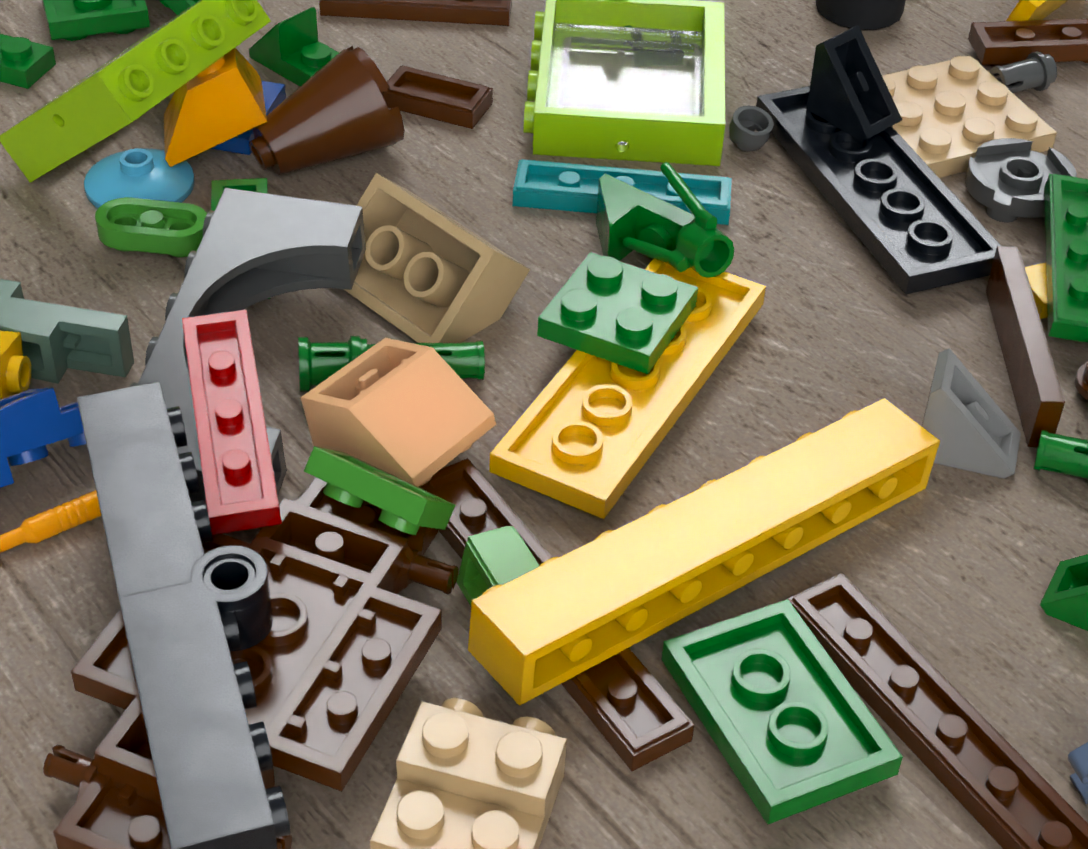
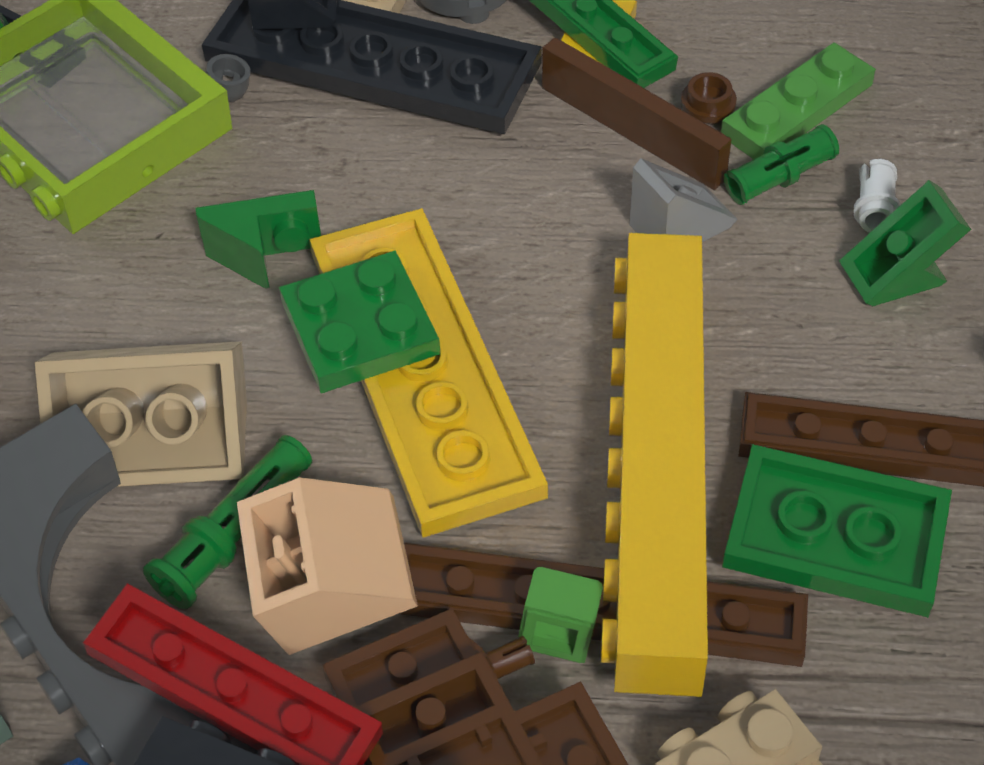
camera: 45 degrees left, 10 degrees up
bright green plate [304,446,455,535] -> none
teal tile [512,159,732,225] -> none
green plant [622,162,734,278] -> none

